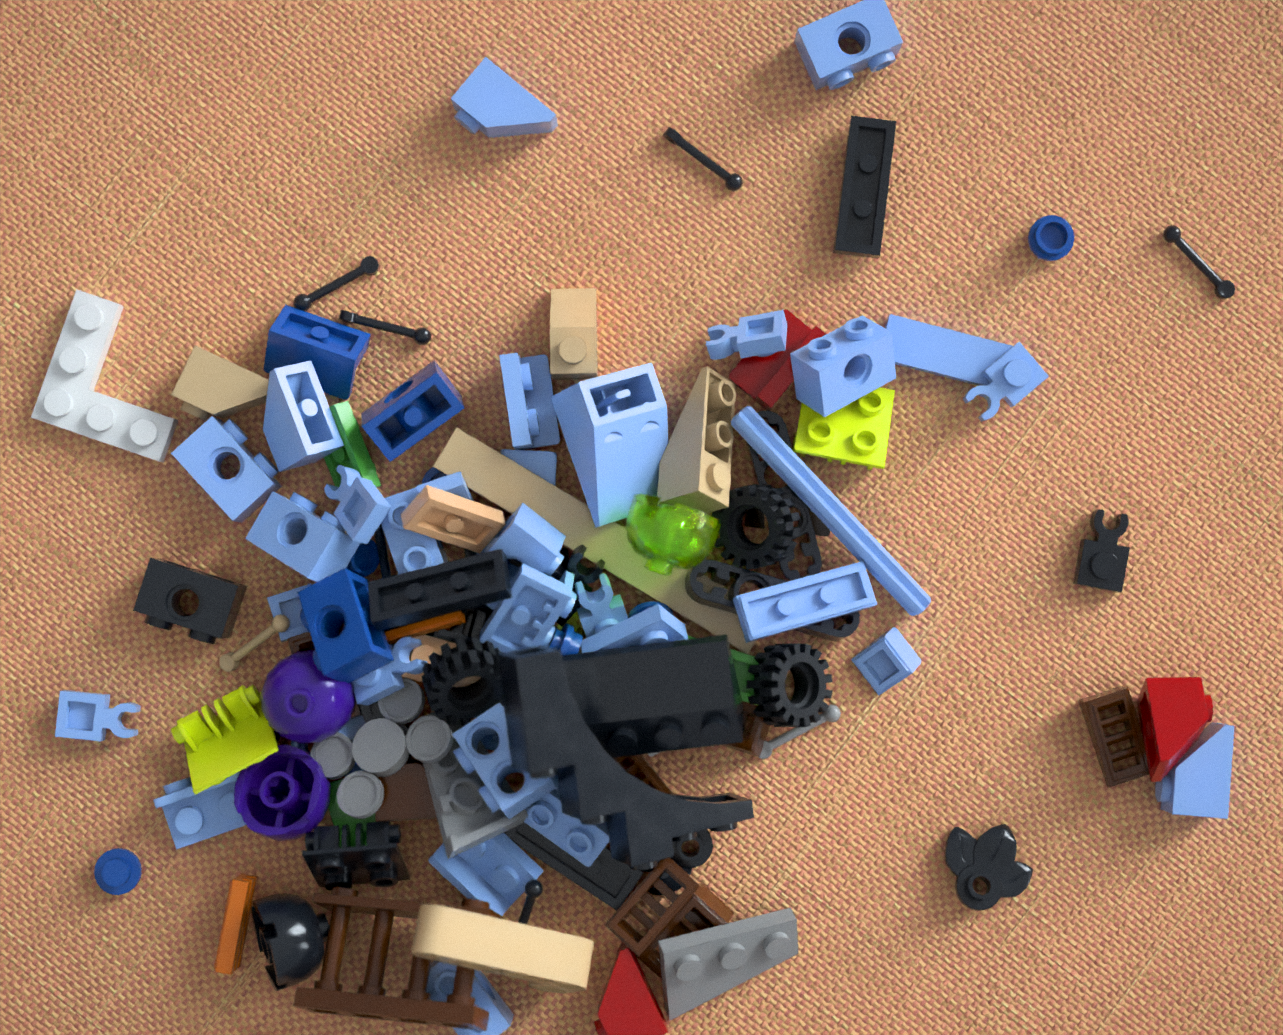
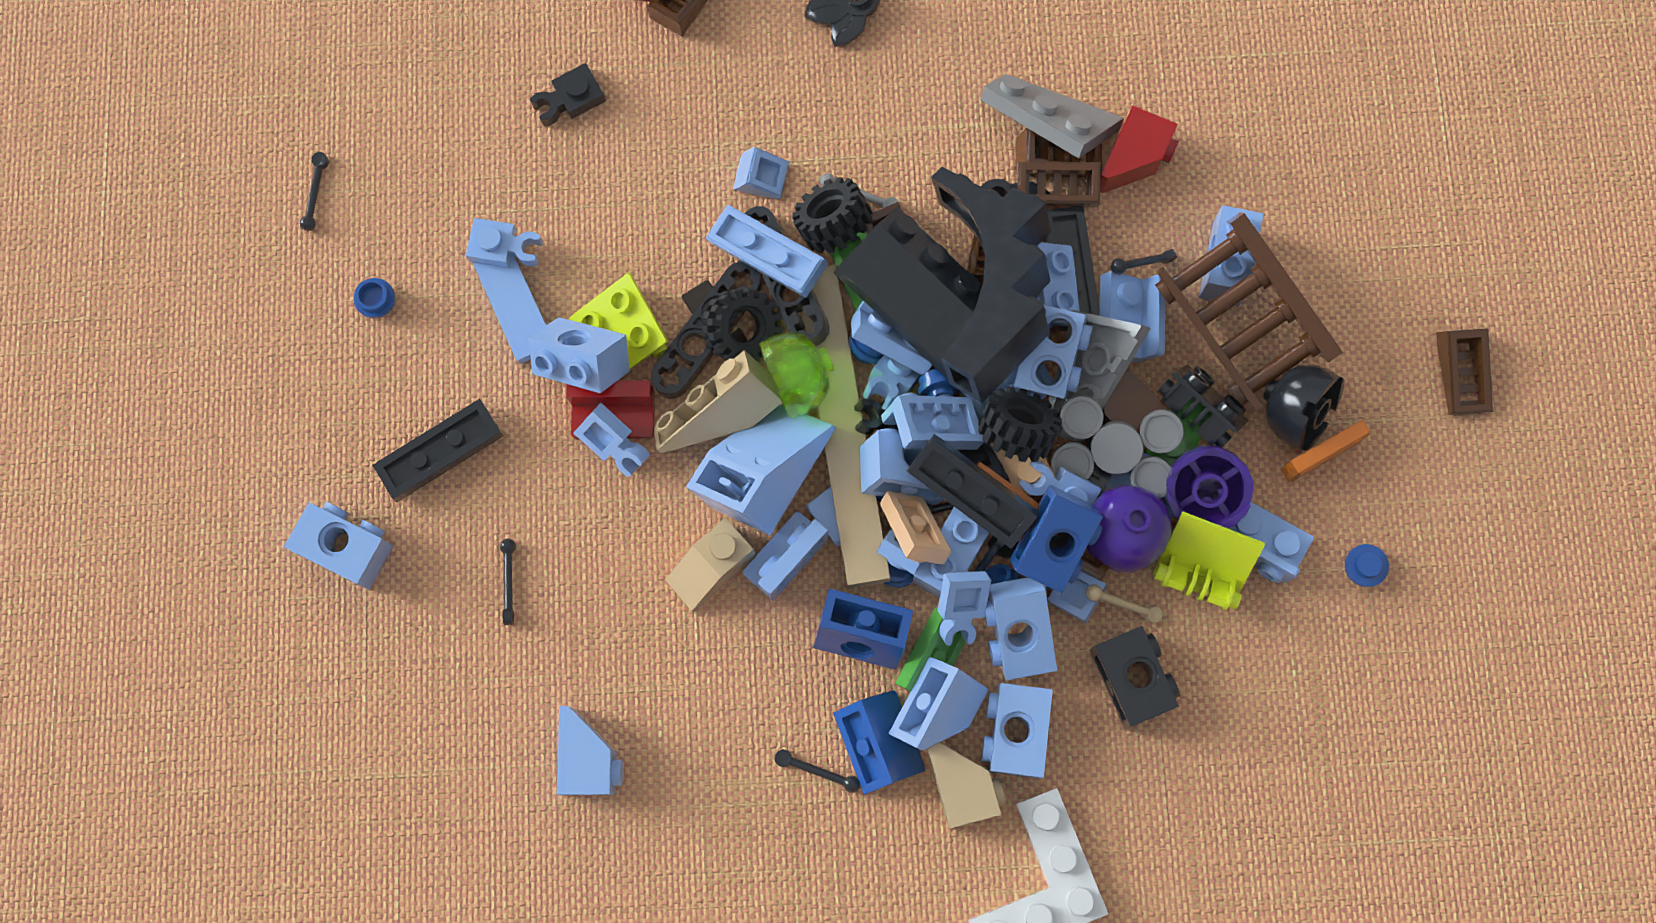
camera: 125 degrees left, 10 degrees down
light blue plate [55,690,141,741] -> none
black hinge [338,310,431,345] -> none
tan beam [411,904,594,994] -> none
light blue axle [731,406,931,616] -> none

